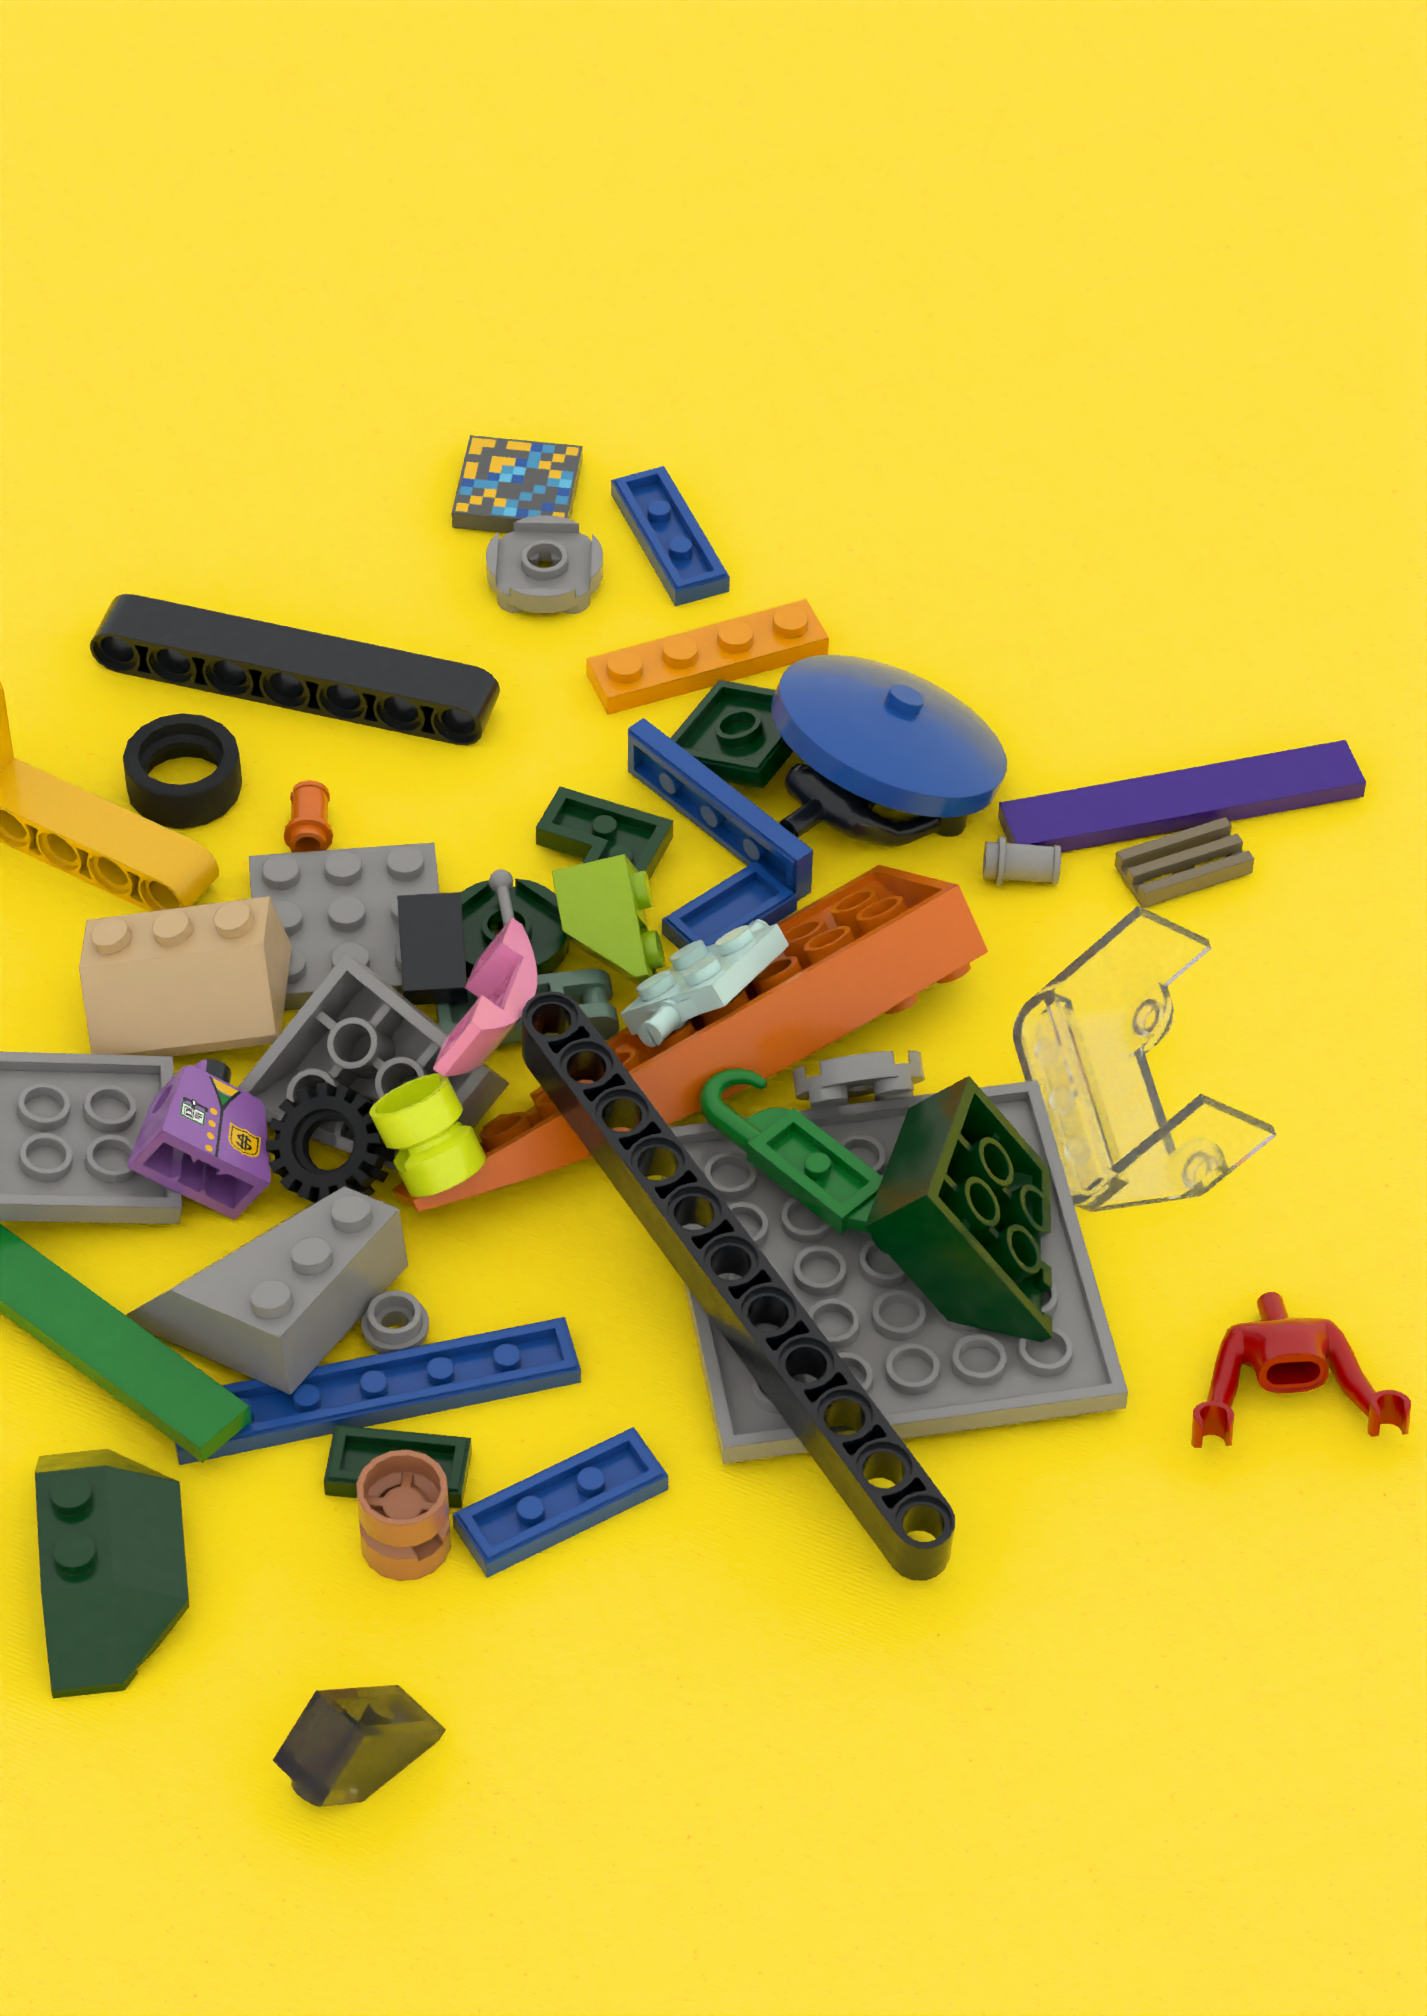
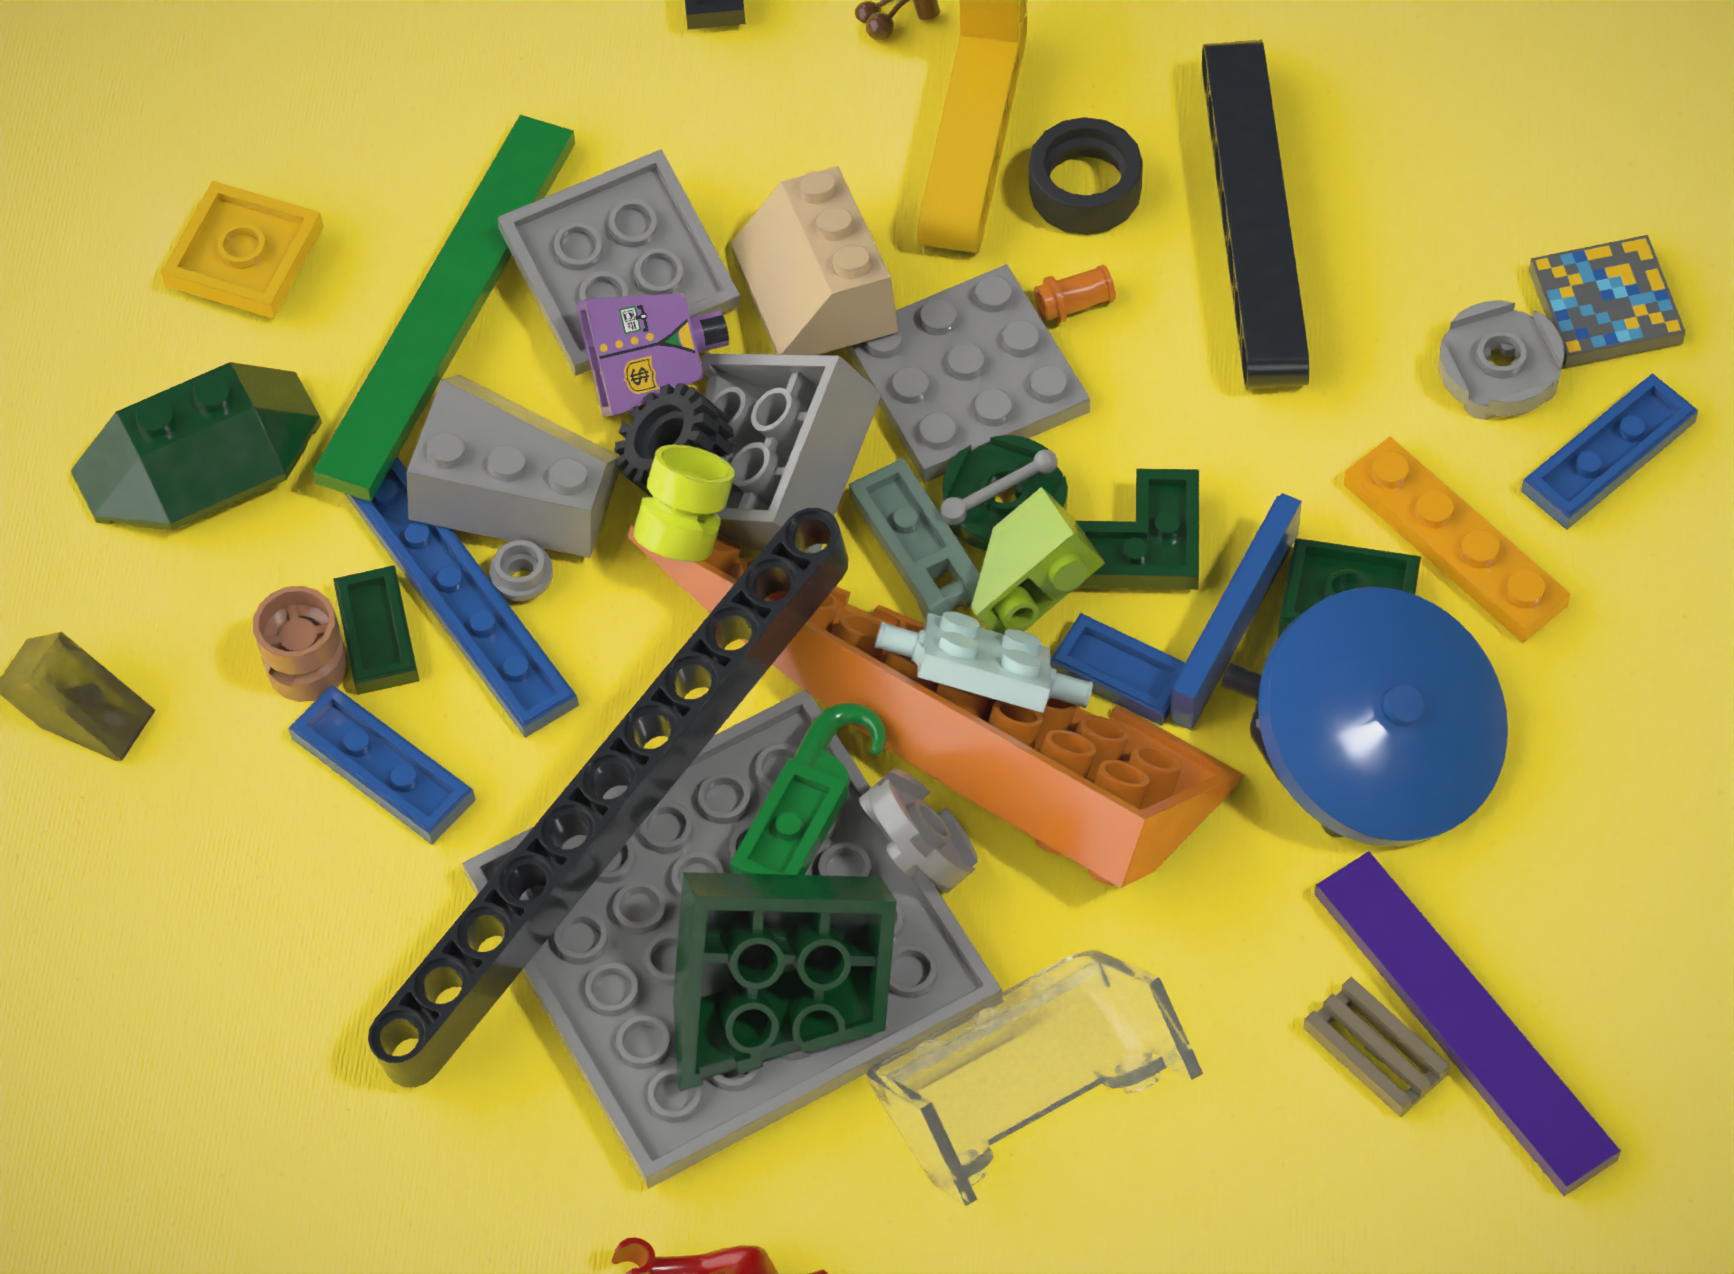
camera: 75 degrees right, 10 degrees up
black tile [397,892,468,1005] -> none
bright pink slope [433,917,538,1077] -> none
light grey pin [983,836,1061,886] -> none

